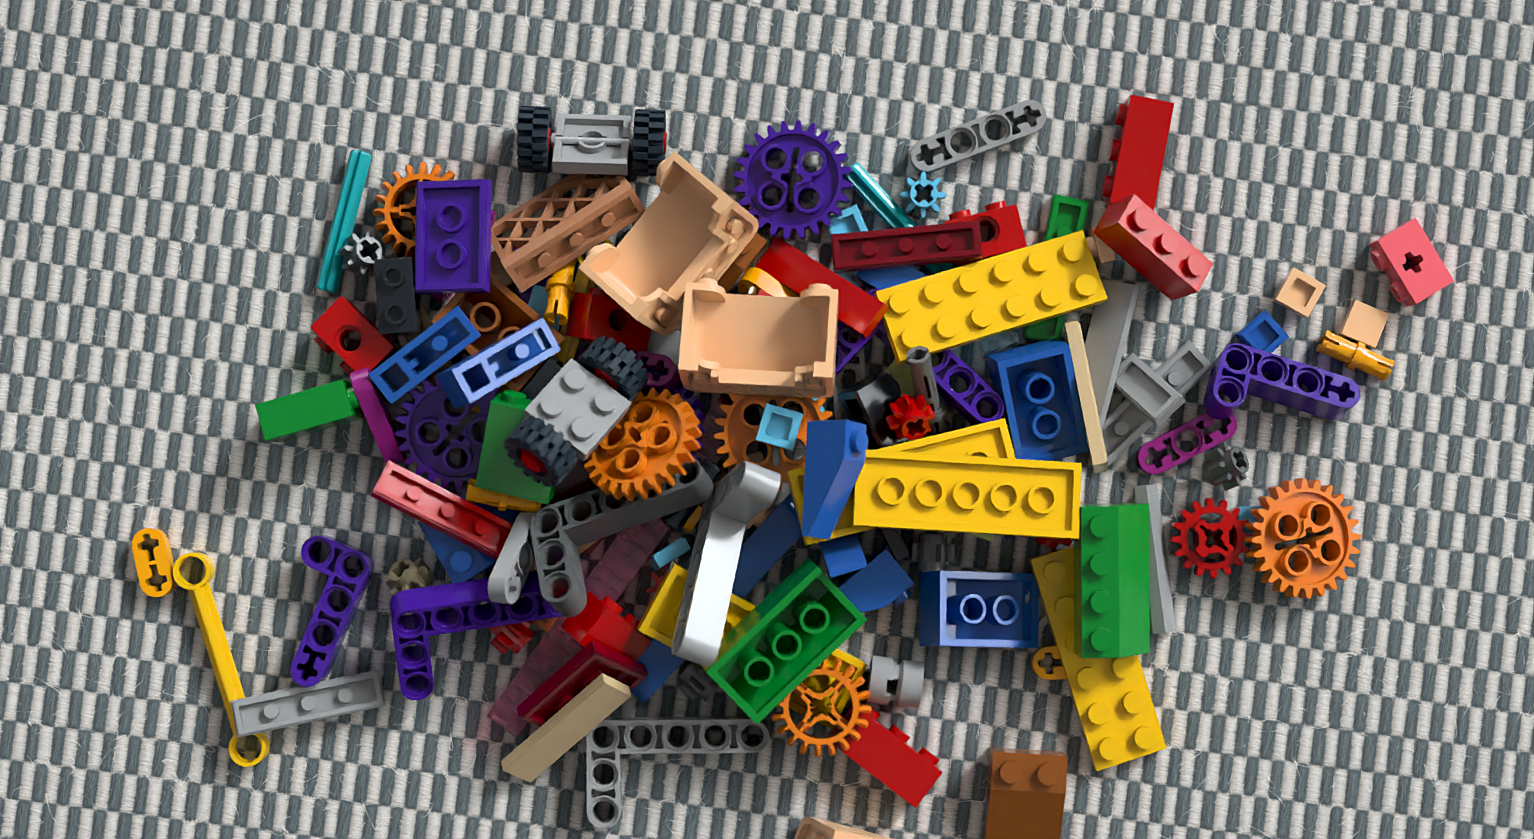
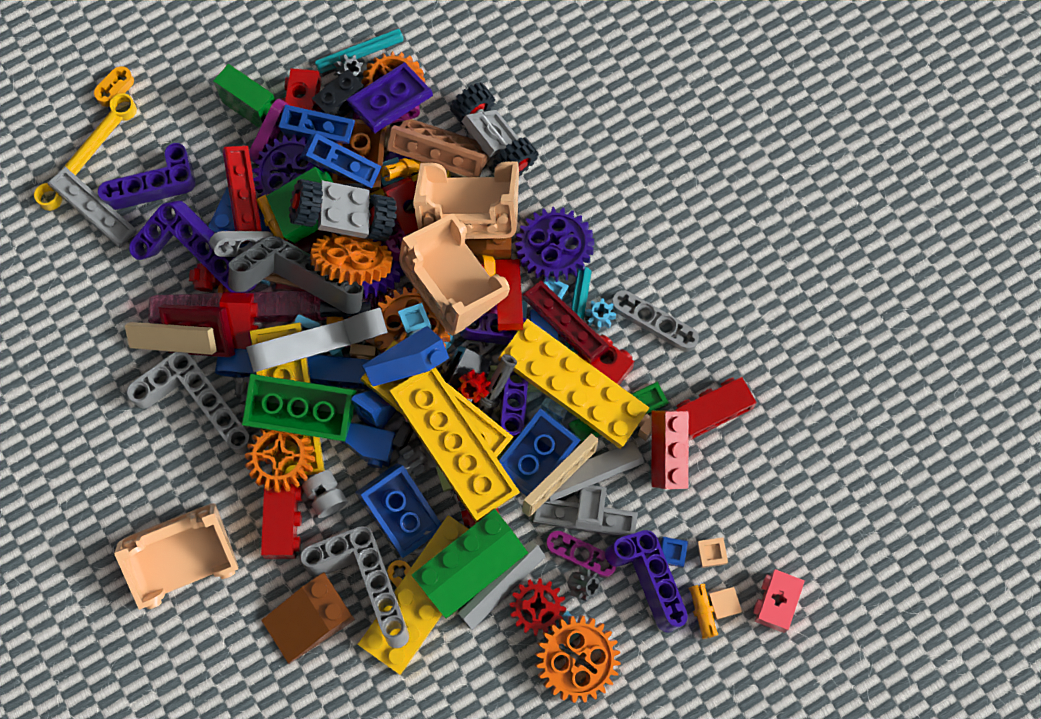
camera: 55 degrees right, 15 degrees down
dark tan gear [386,558,435,595] -> none
none -> light grey beam [300,526,409,648]

